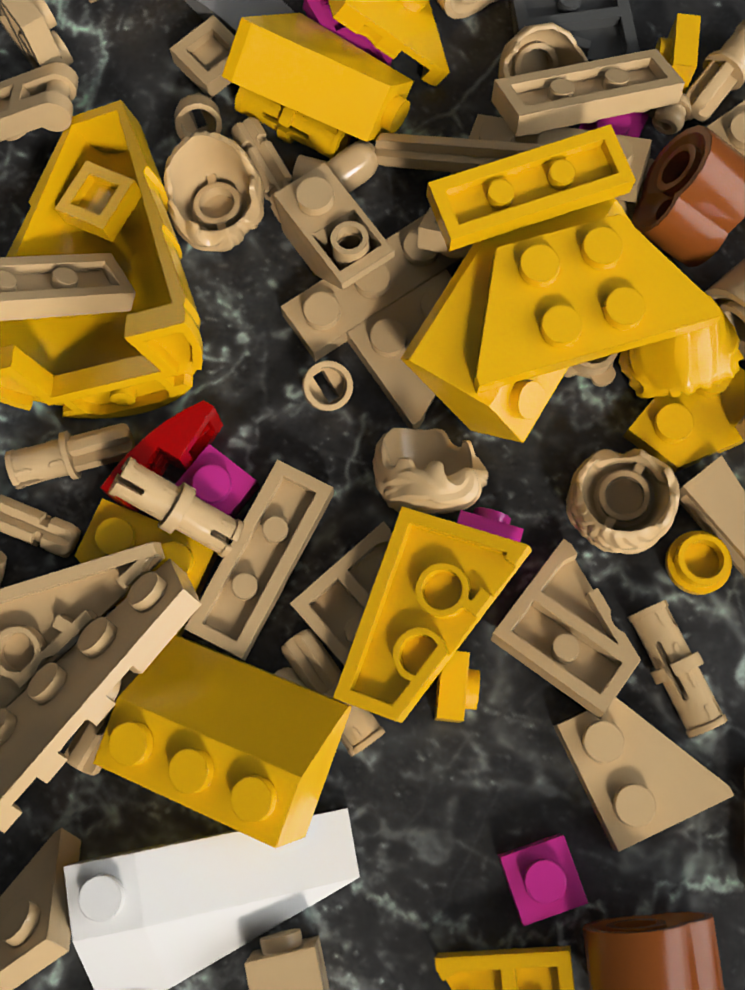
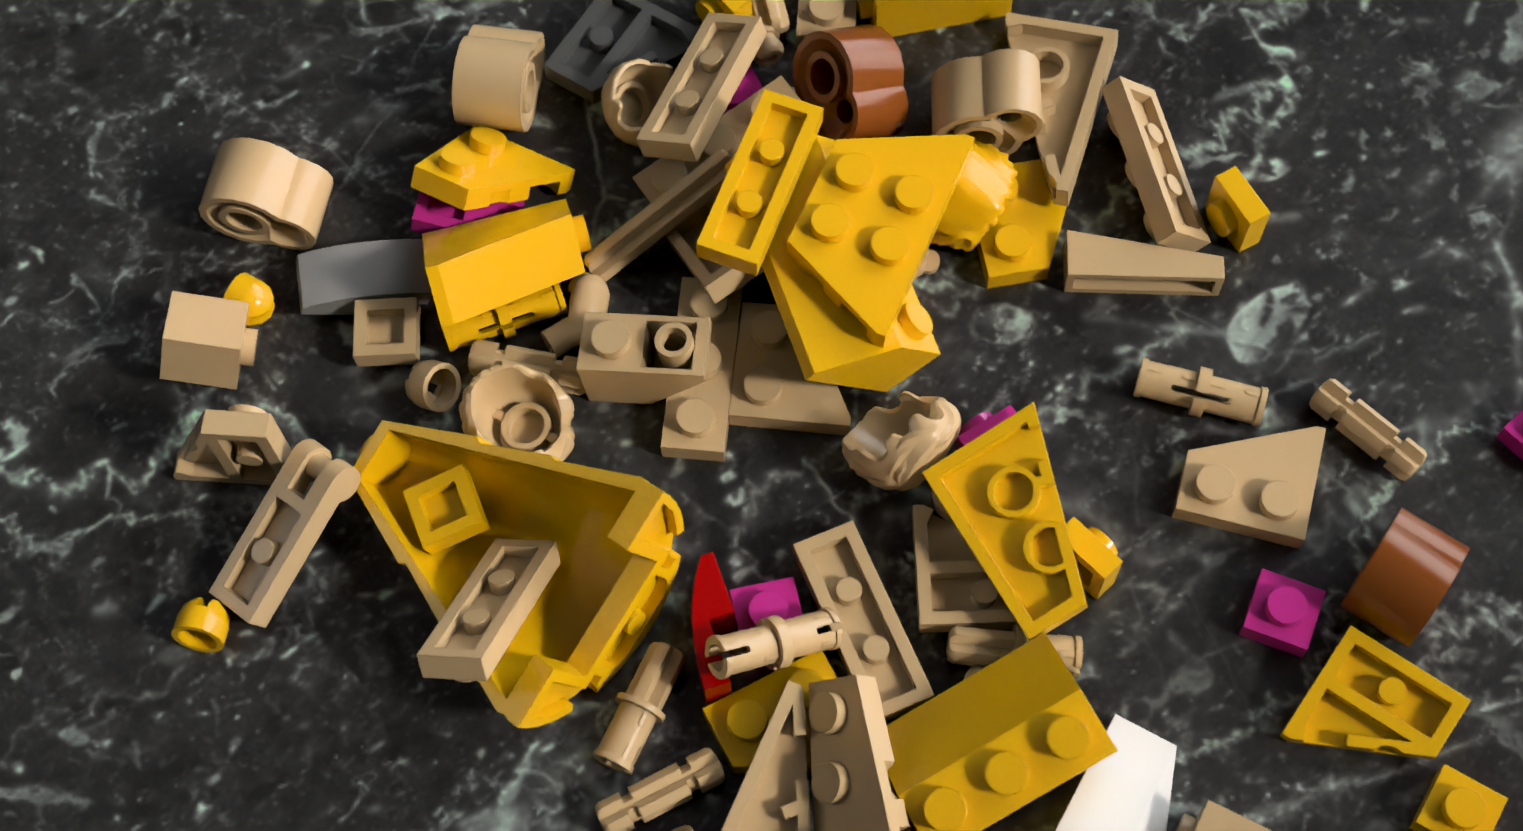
camera: 50 degrees left, 10 degrees down
tan hinge [302,361,353,411] -> none
tan wing [491,539,641,719] -> none
tan hair [566,448,680,554] -> none
yellow plate [665,531,732,595] -> none

